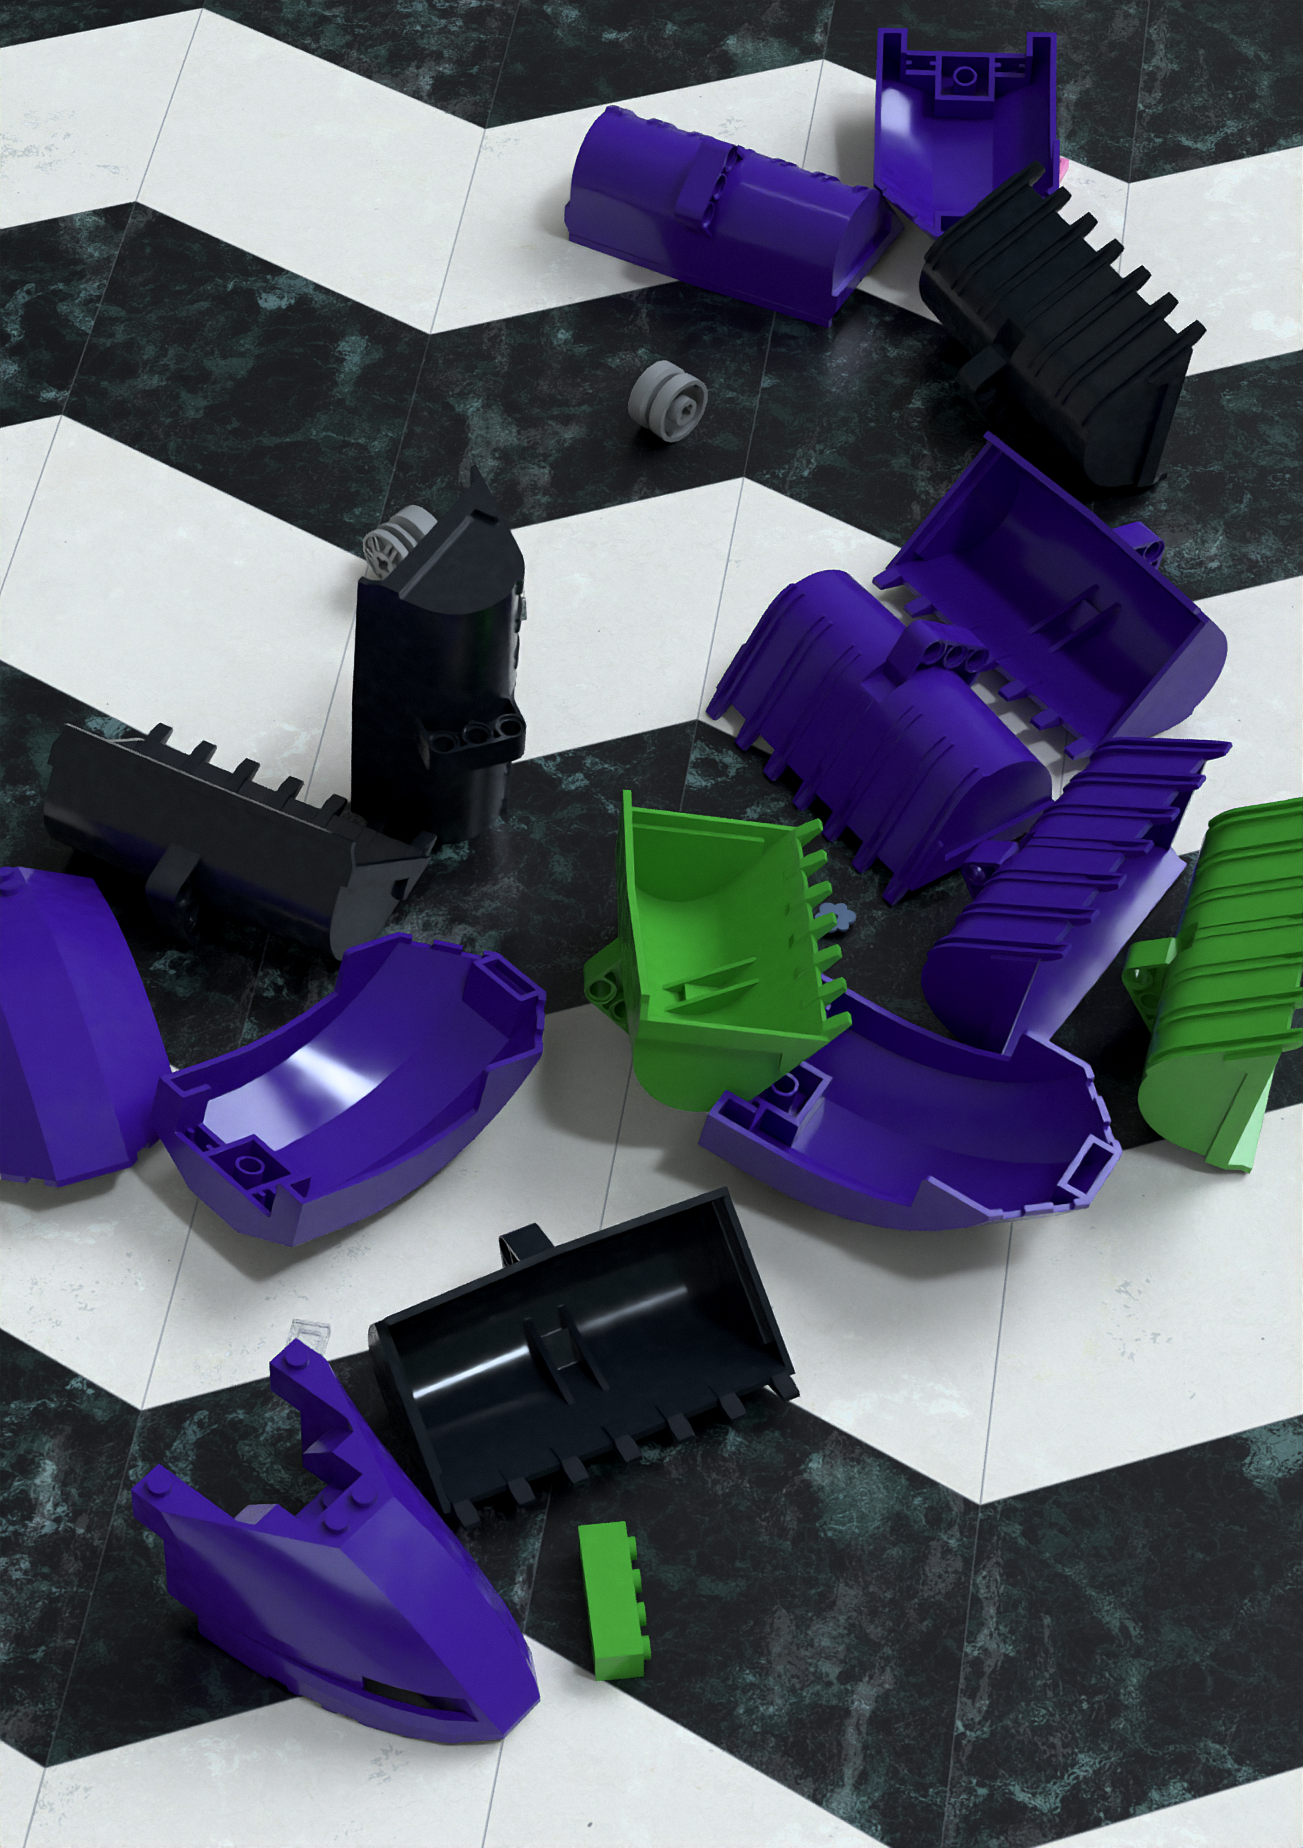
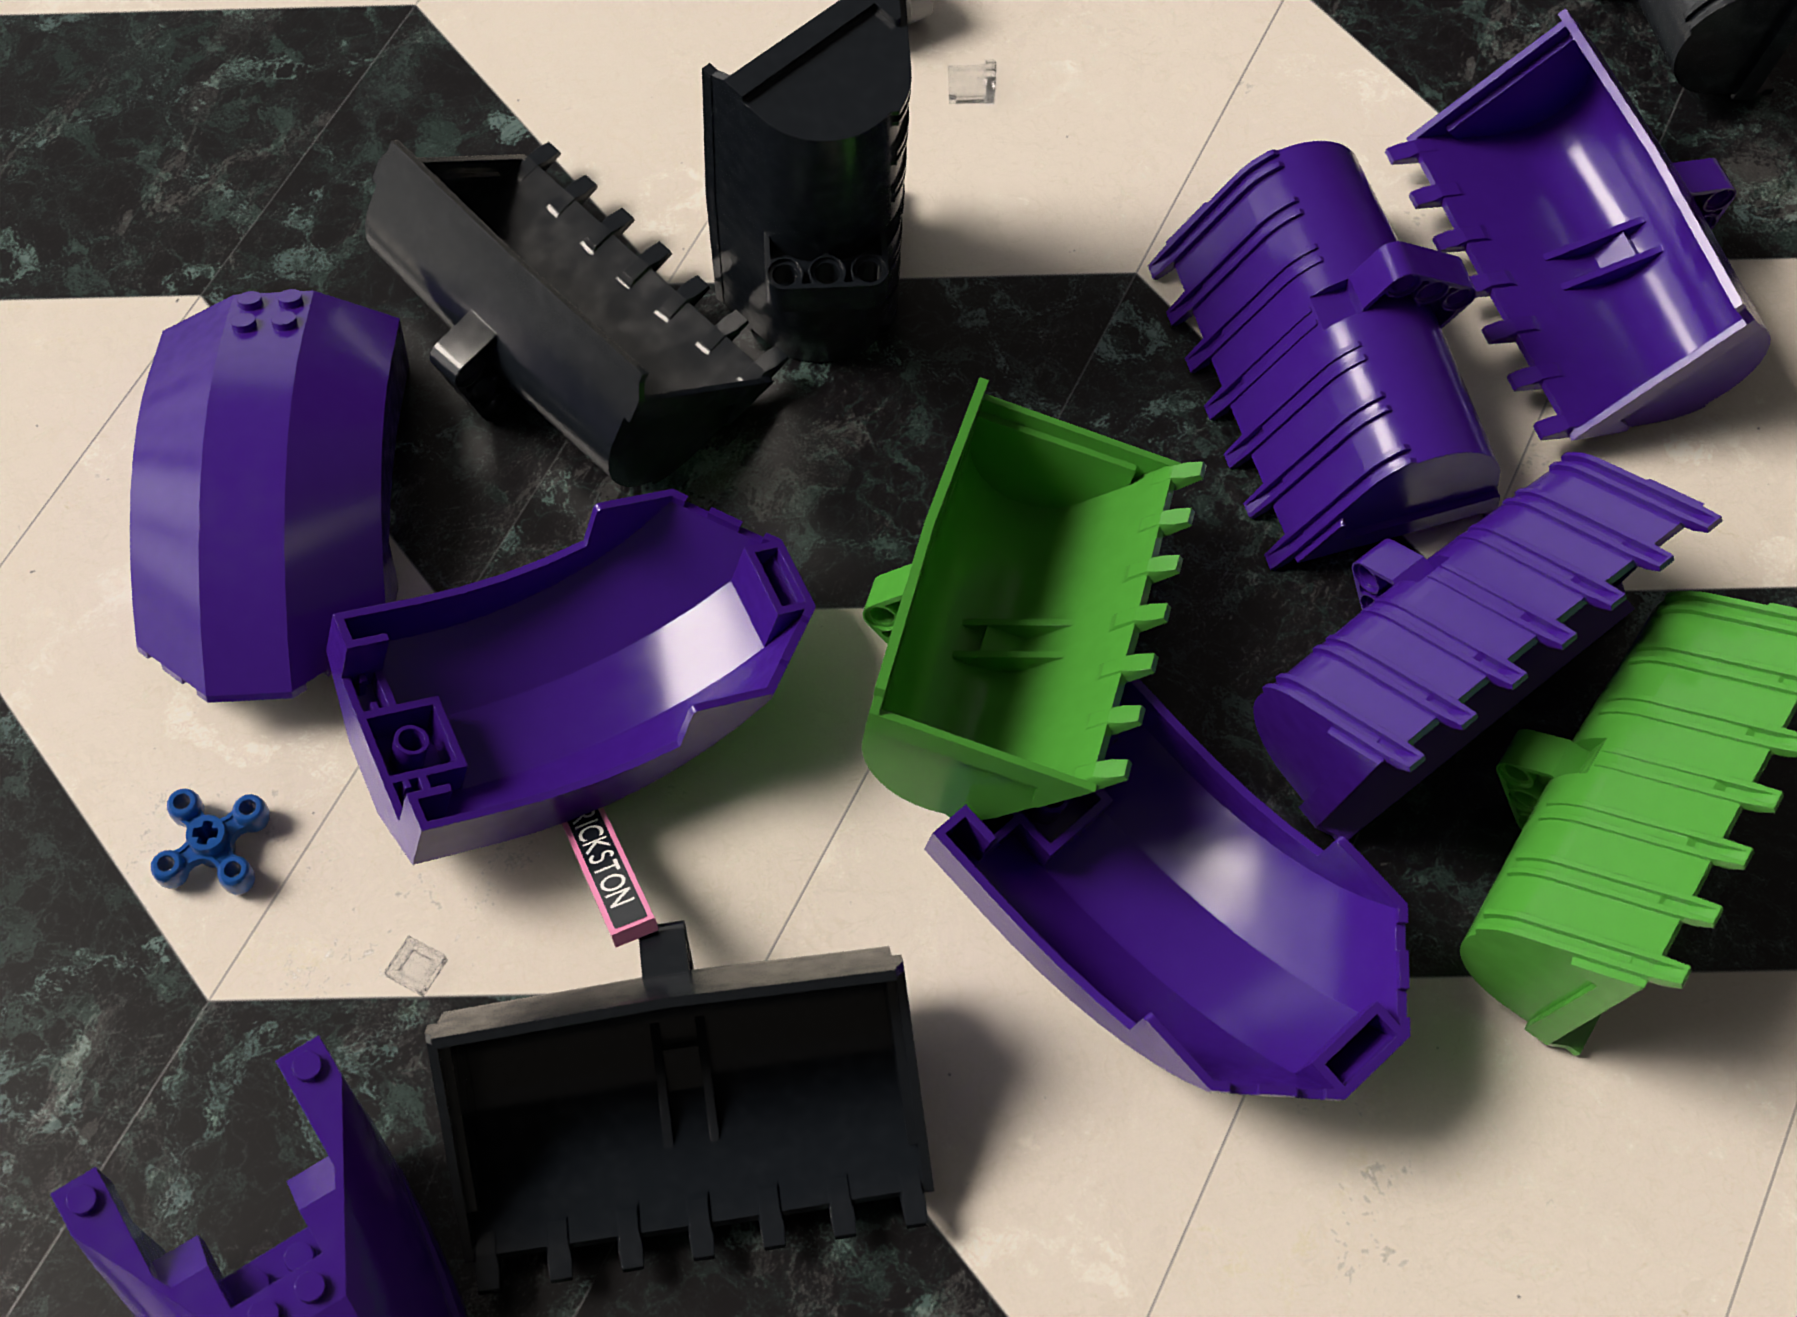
camera: 20 degrees right, 15 degrees up
sand blue plant [815,903,856,933] -> none
none -> blue gear [151,788,270,895]
none -> tile [562,807,659,947]

